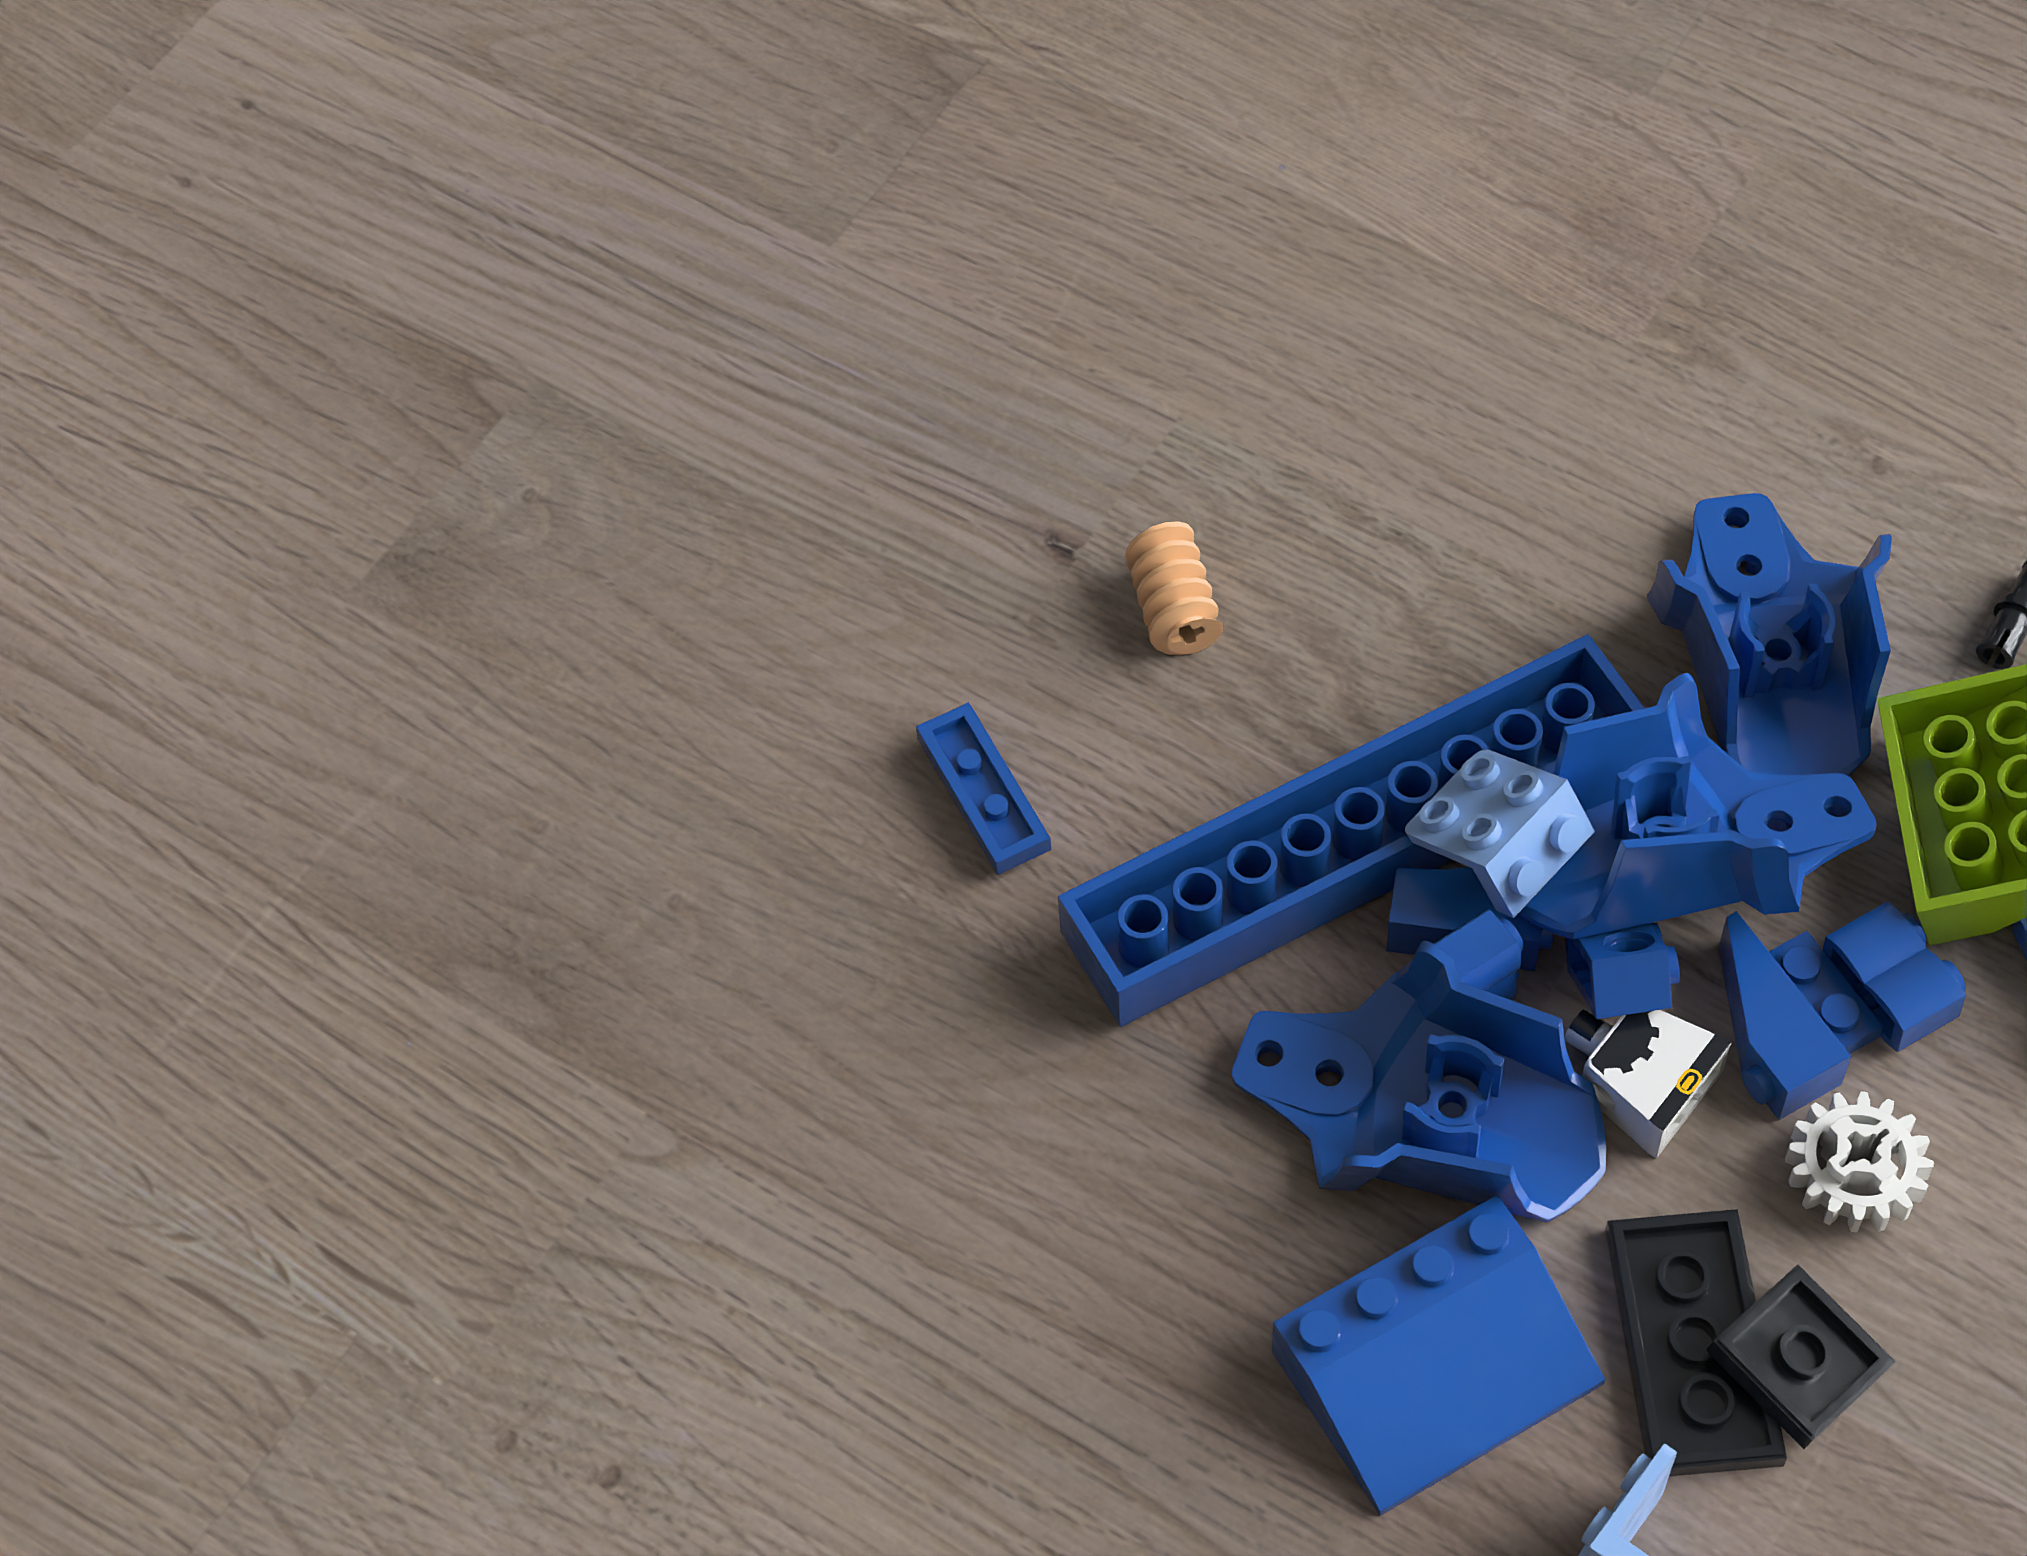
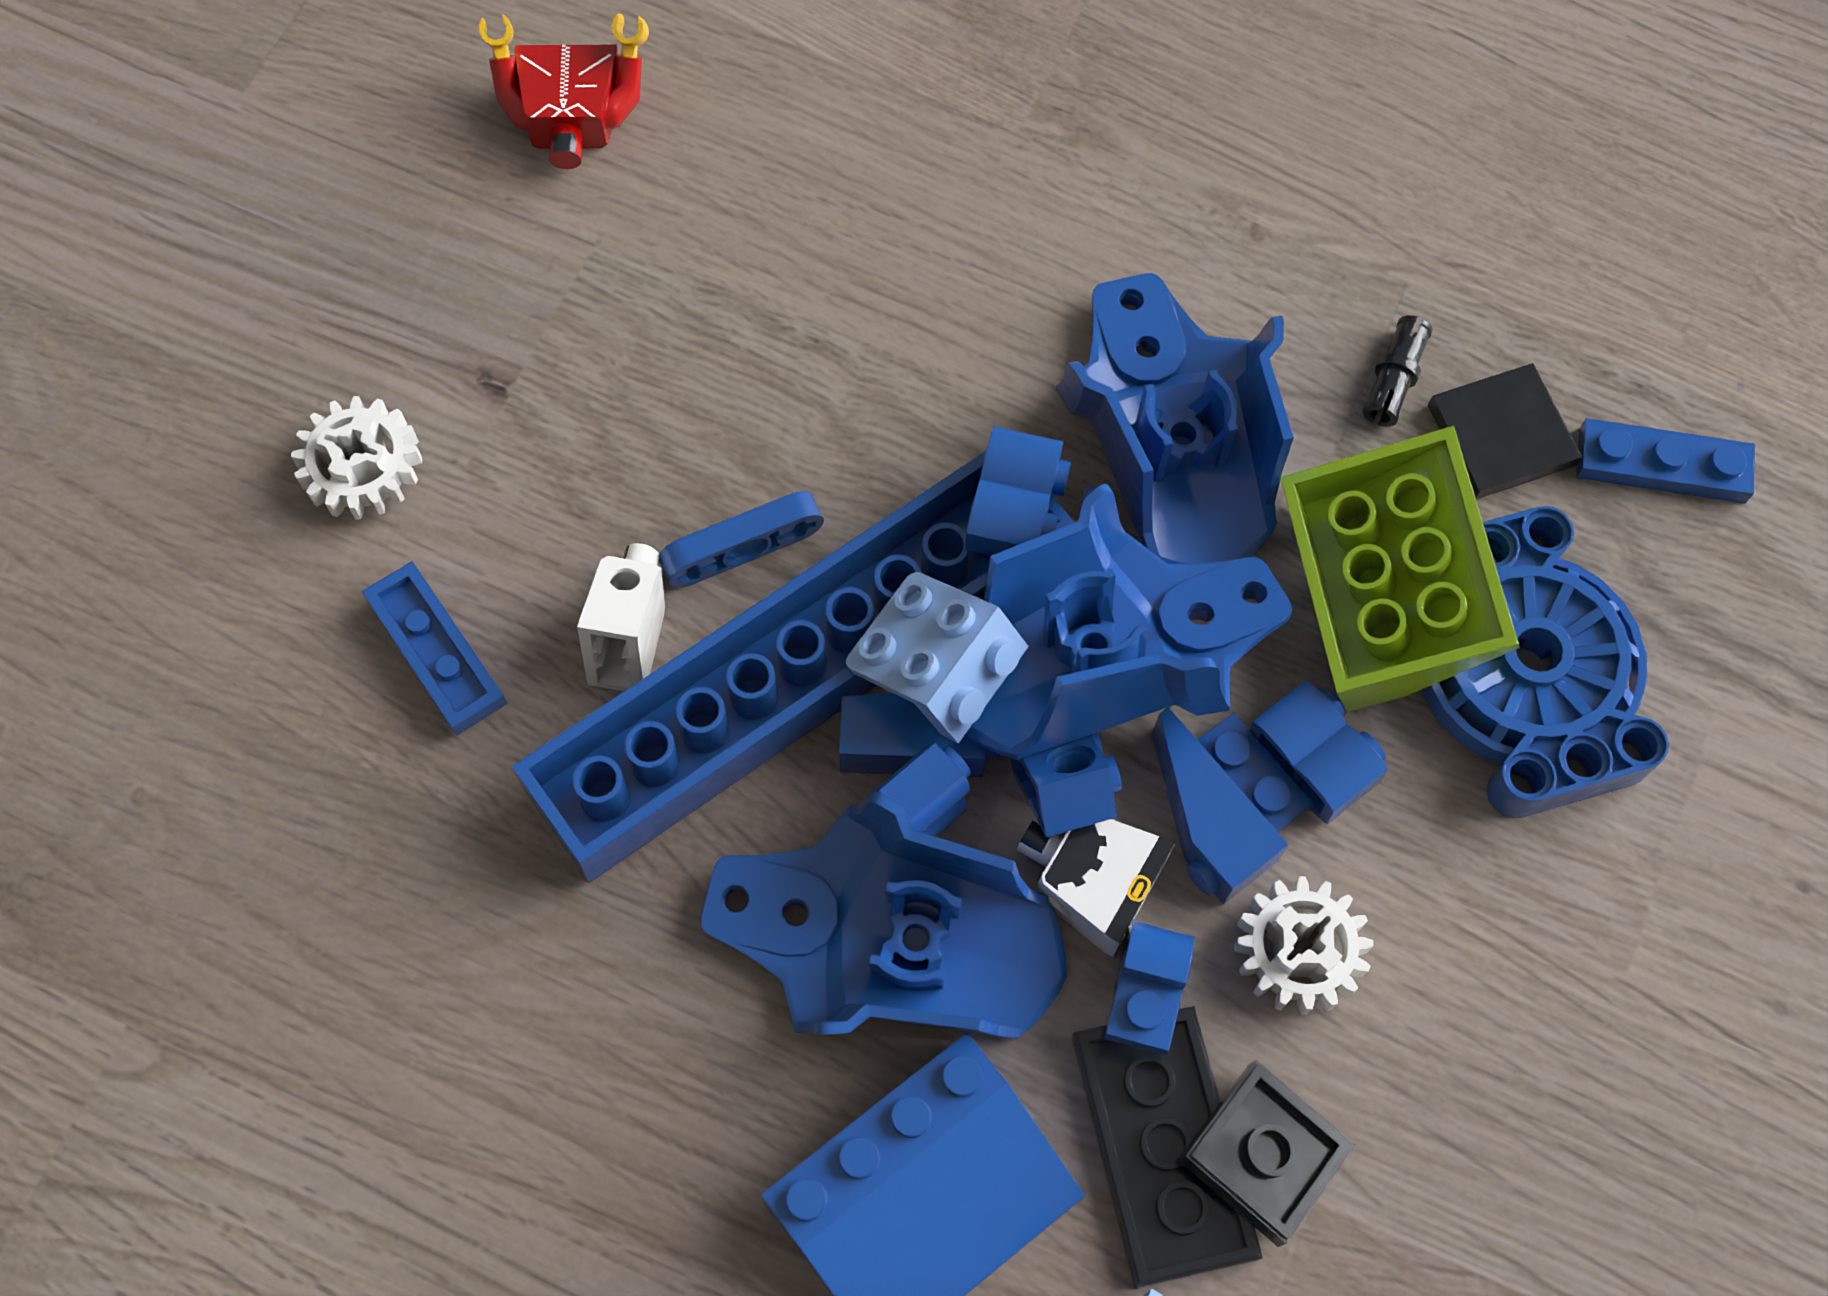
camera: 15 degrees left, 10 degrees up
light nougat piece [1125,522,1223,656] -> none
none -> white gear [291,396,422,520]
none -> red torso [479,13,649,169]
none -> white torso [577,543,665,691]
none -> blue beam [659,491,824,588]
none -> blue brick [965,426,1071,555]
none -> blue brick [1104,920,1194,1056]

